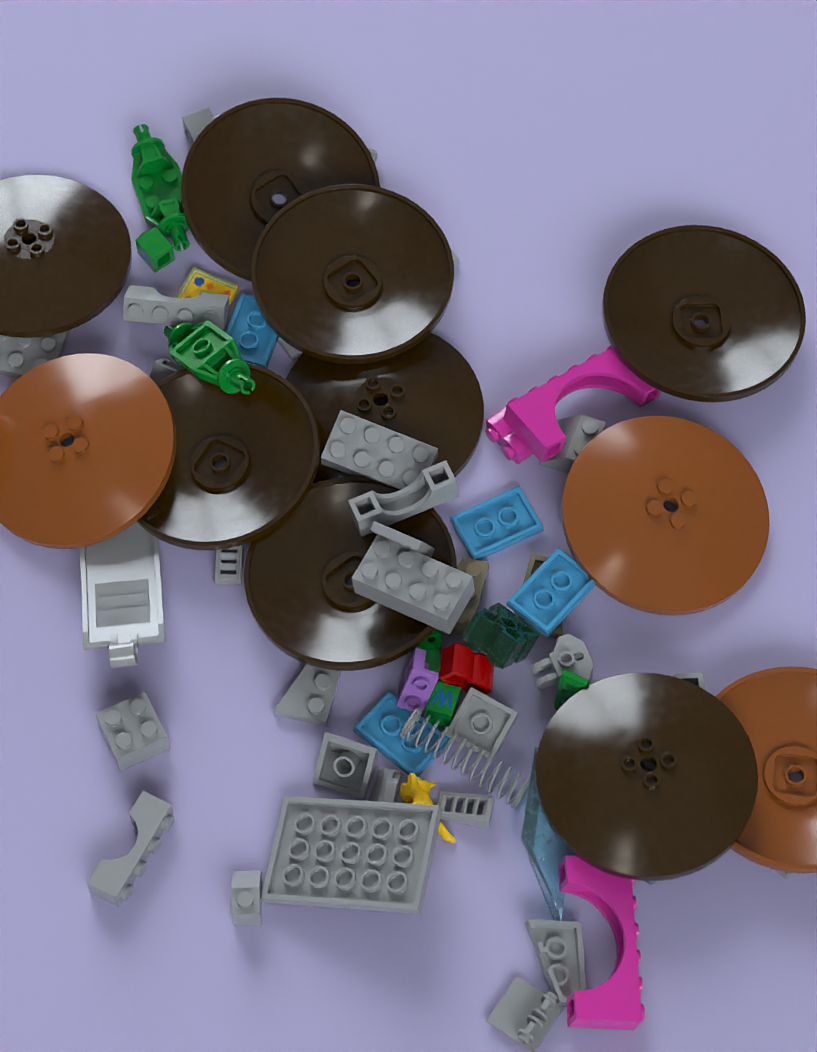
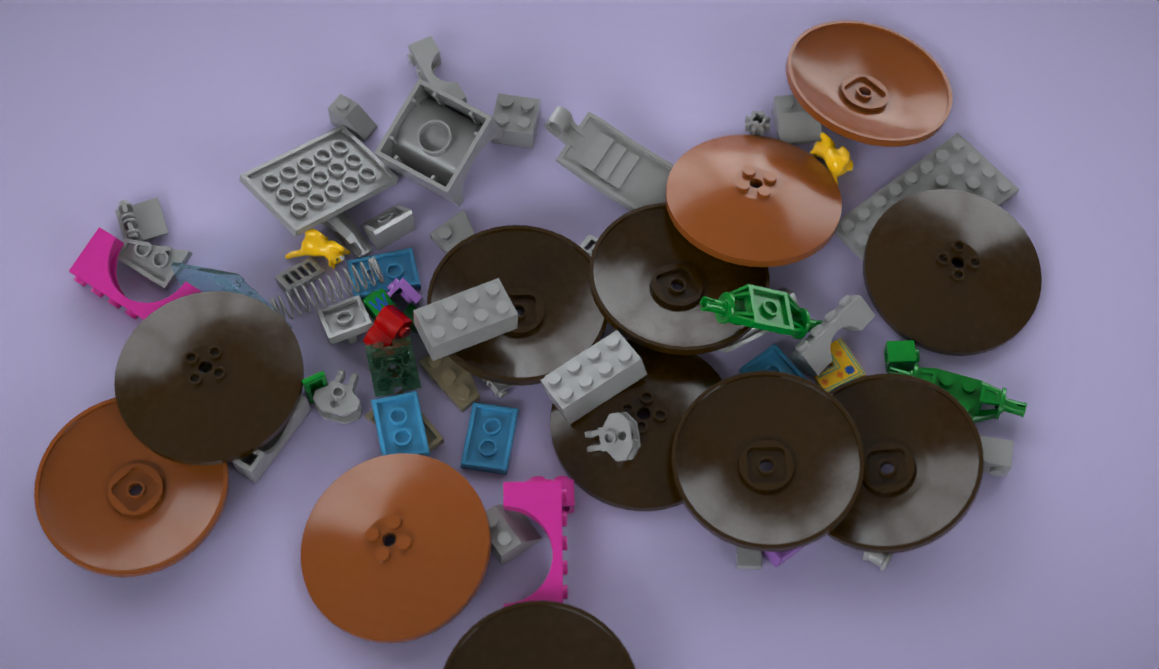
camera: 125 degrees right, 0 degrees up
light grey arch [348,460,459,537] -> none
light grey tile [370,521,435,557] -> none
none -> light grey piece [374,78,504,207]
none -> light grey hinge [585,412,641,461]

